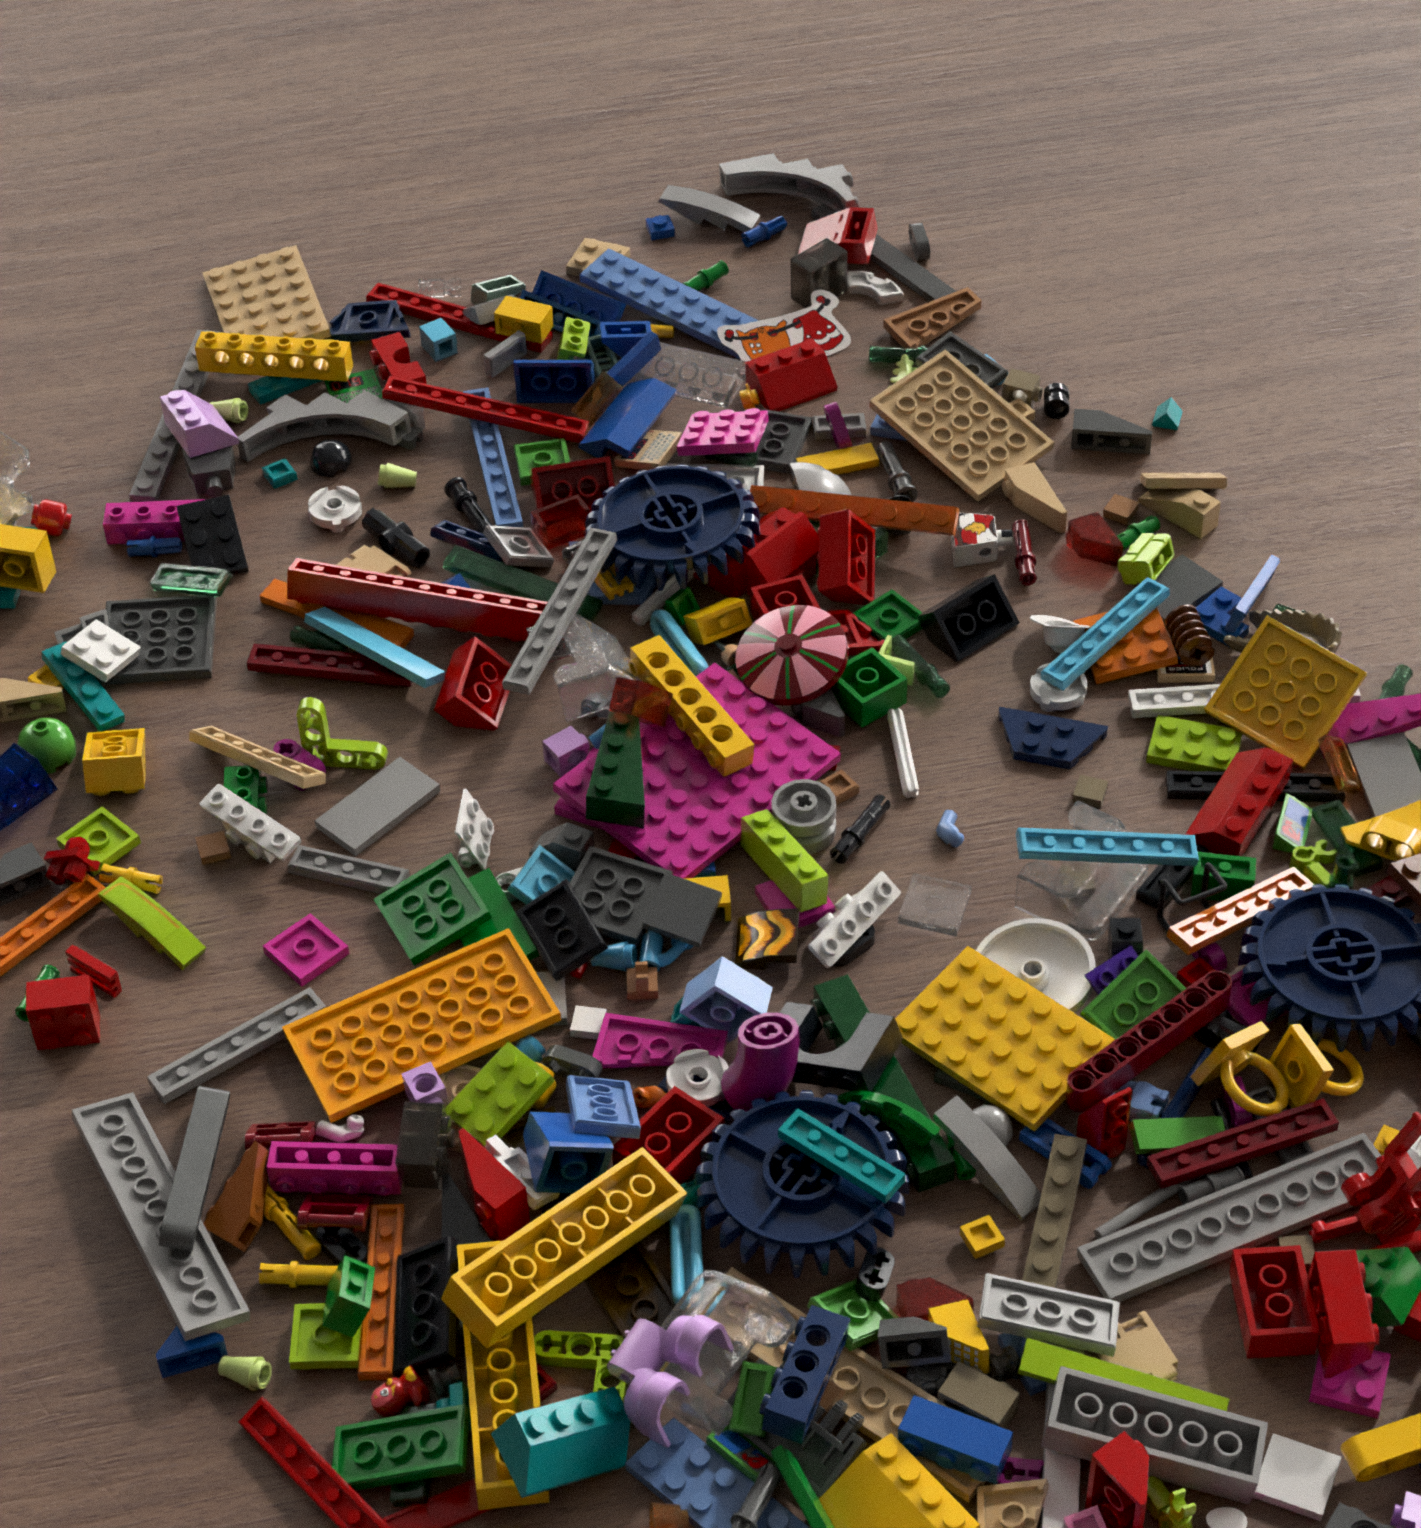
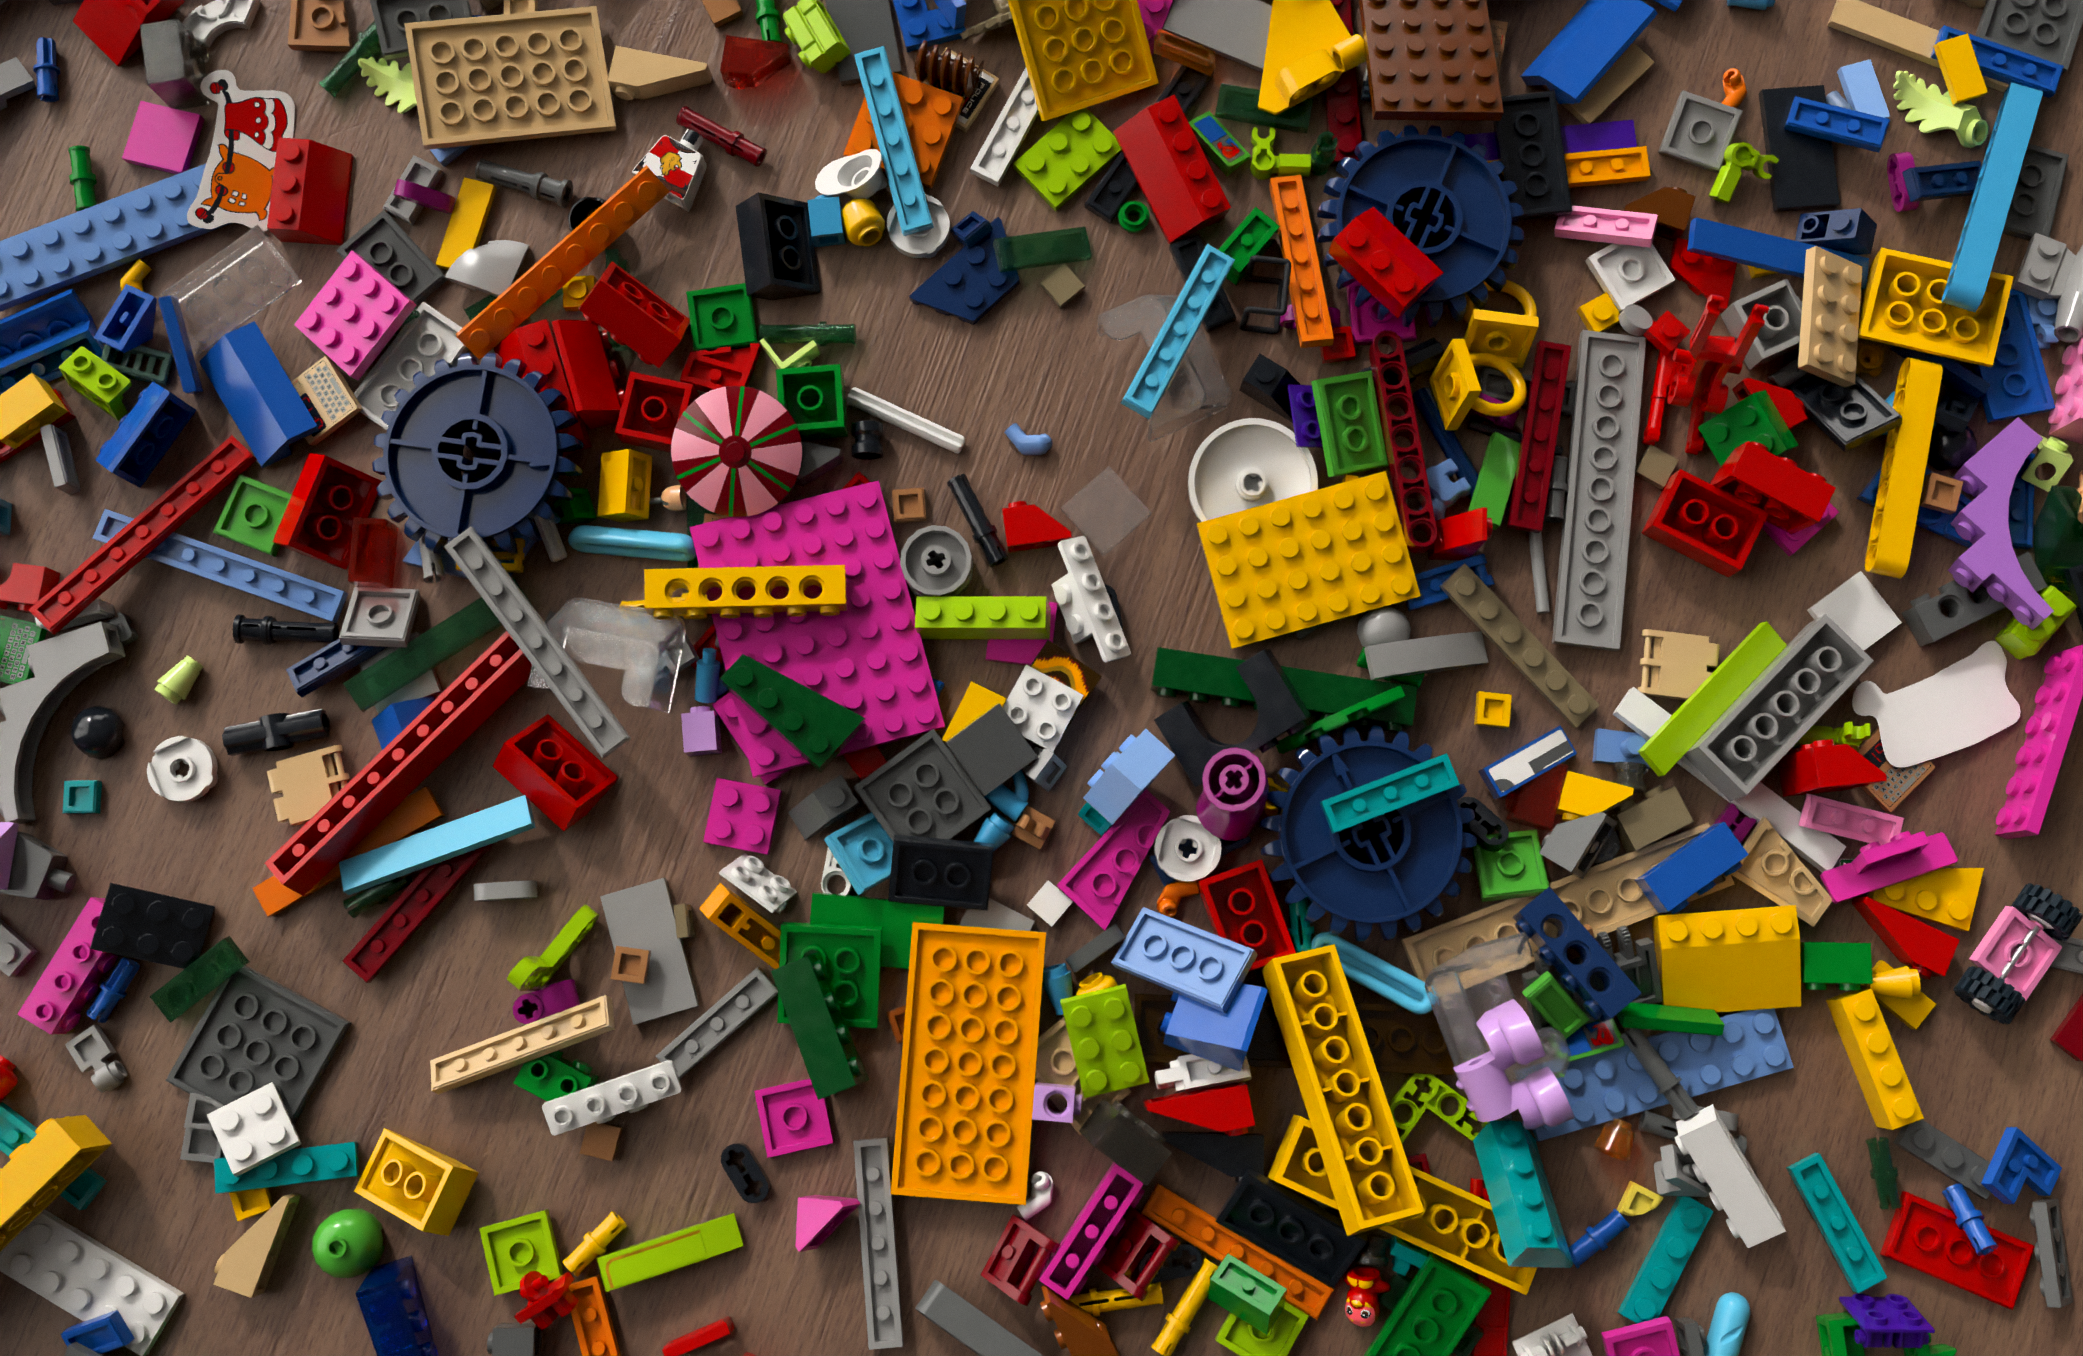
camera: 60 degrees left, 35 degrees up
clear orange tile [571,370,623,427] -> none
clear red panel [609,677,673,727] -> none
yellow plate [739,383,760,411] -> none
light grey tile [977,1273,1120,1357] -> none
none -> light grey plate [65,1025,127,1092]
none -> dark pink tile [122,101,205,174]
none -> light grey beam [474,881,538,901]
none -> medium nougat plate [610,946,651,984]
none -> dark tan tile [673,904,695,939]
none -> light orange slope [699,883,781,969]
none -> dark pink plate [703,778,782,855]
none -> black beam [721,1143,771,1203]
none -> dark green wedge [771,955,869,1100]
none -> slope [795,1195,860,1252]
none -> dark azure brick [807,195,846,247]
none -> yellow head [841,198,885,246]
none -> black wheel [851,421,884,460]
none -> dark blue tile [950,211,993,249]
none -> clear green tile [993,226,1092,272]
none -> red slope [1002,501,1072,553]
none -> white hinge [1003,664,1084,752]
none -> light grey tile [1022,747,1067,792]
none -> green plate [1118,201,1150,233]
none -> red slope [1328,207,1444,319]
none -> slope [1478,725,1577,800]

